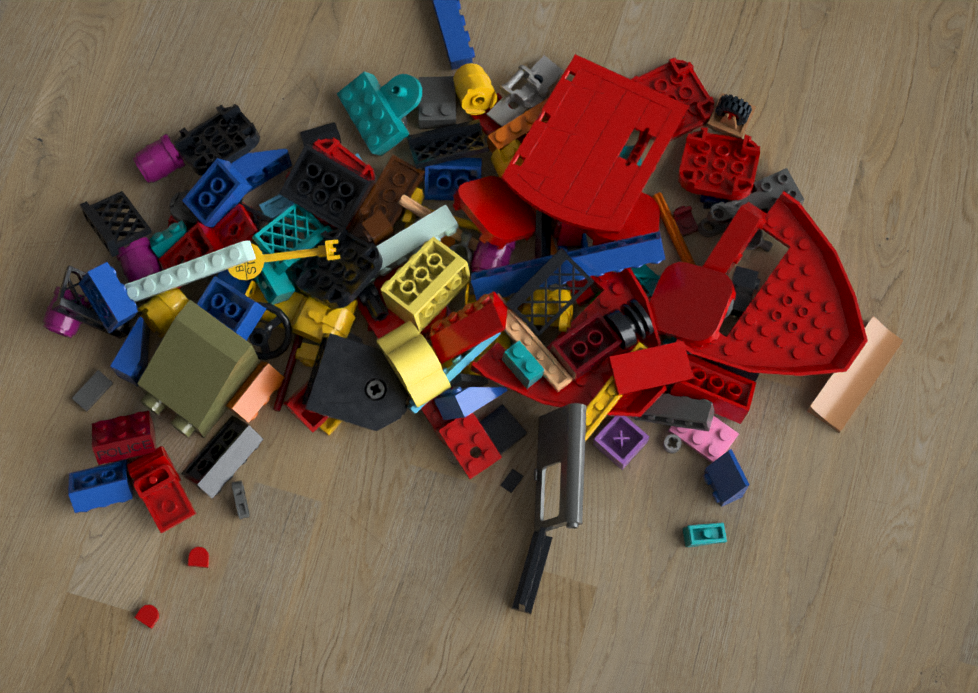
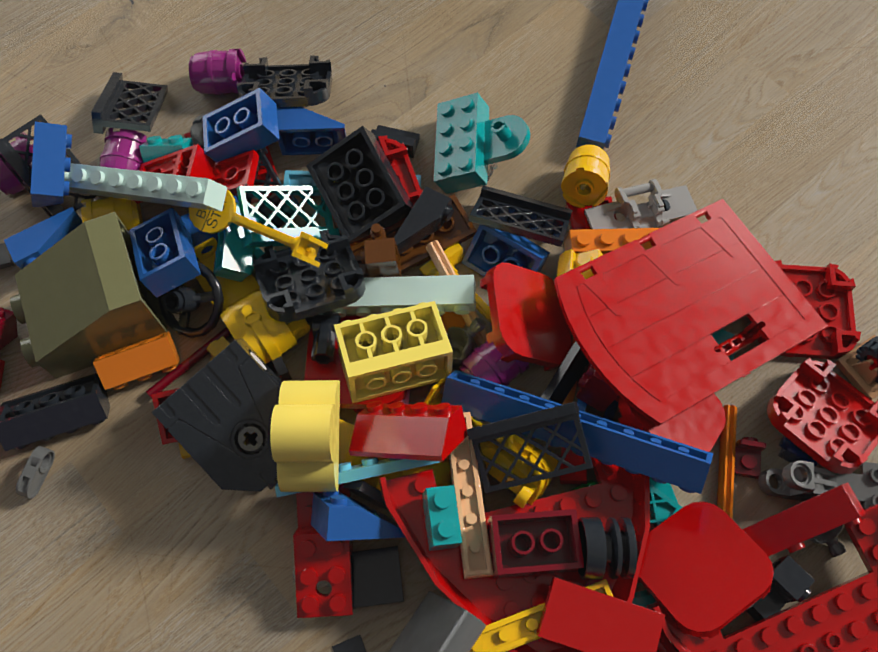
camera: 30 degrees right, 5 degrees down
dark grey slope [418,76,456,129] -> none
none -> black slope [394,186,454,255]

